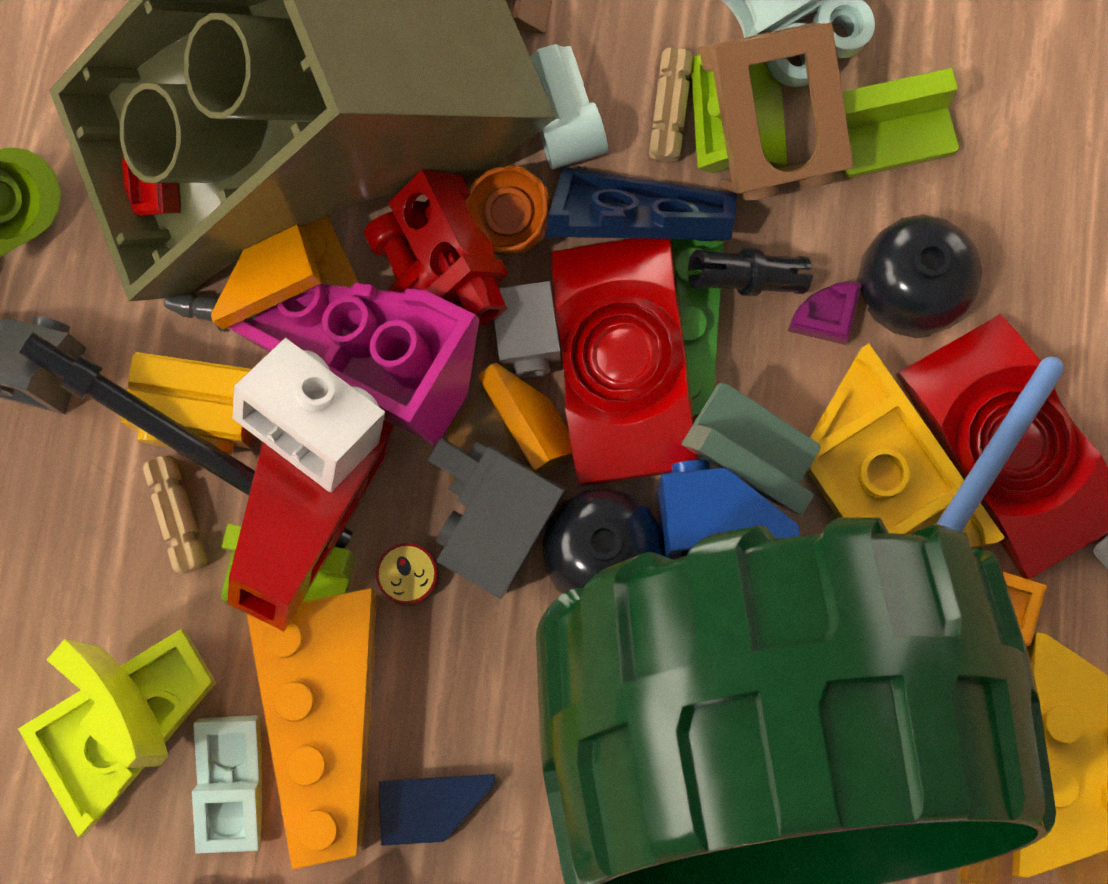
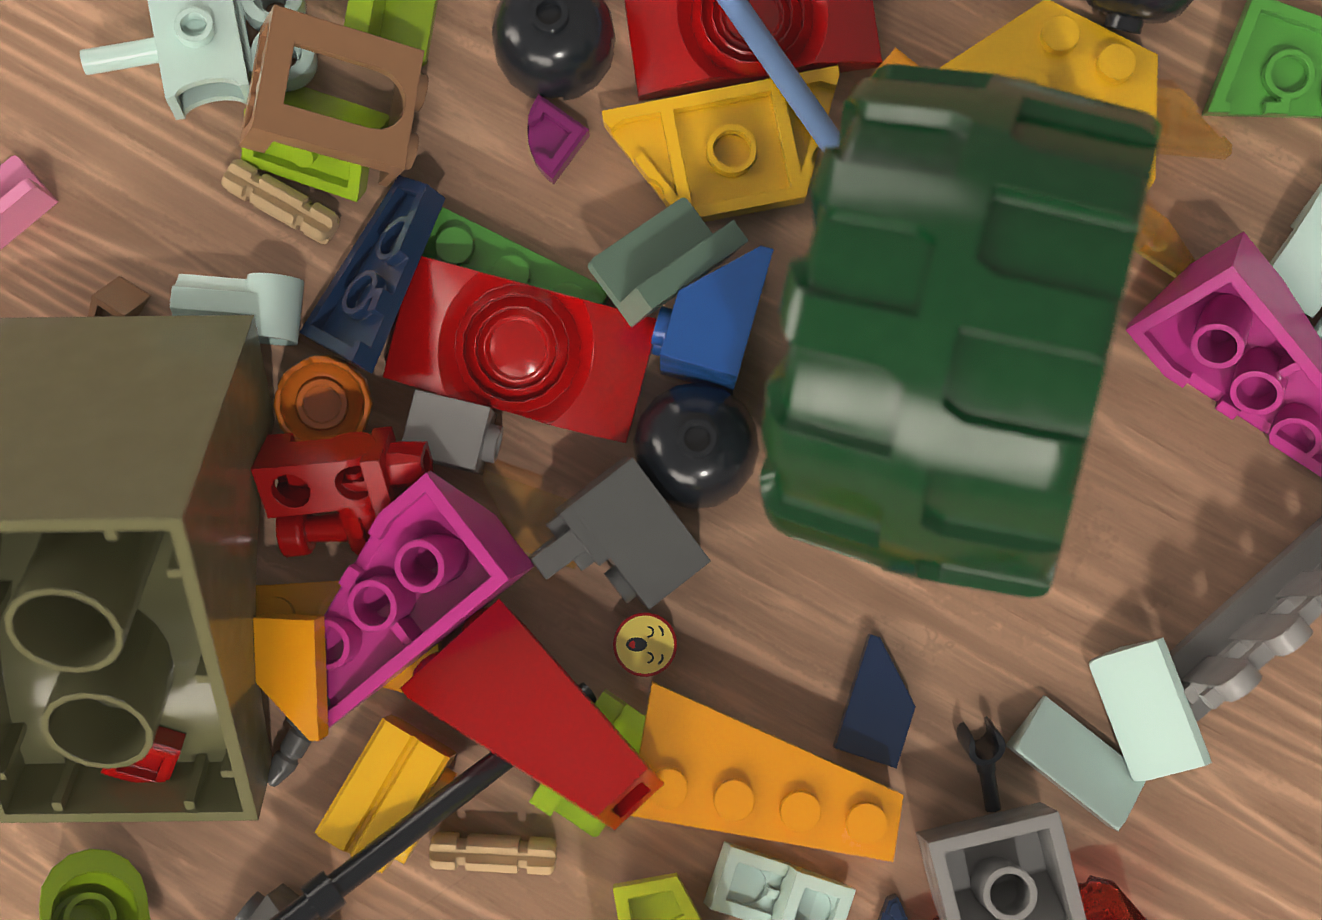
camera: 70 degrees left, 5 degrees up
white brick [232,338,385,493] -> none
light orange tile [478,363,573,471] -> none
black pin [688,248,813,296] -> none

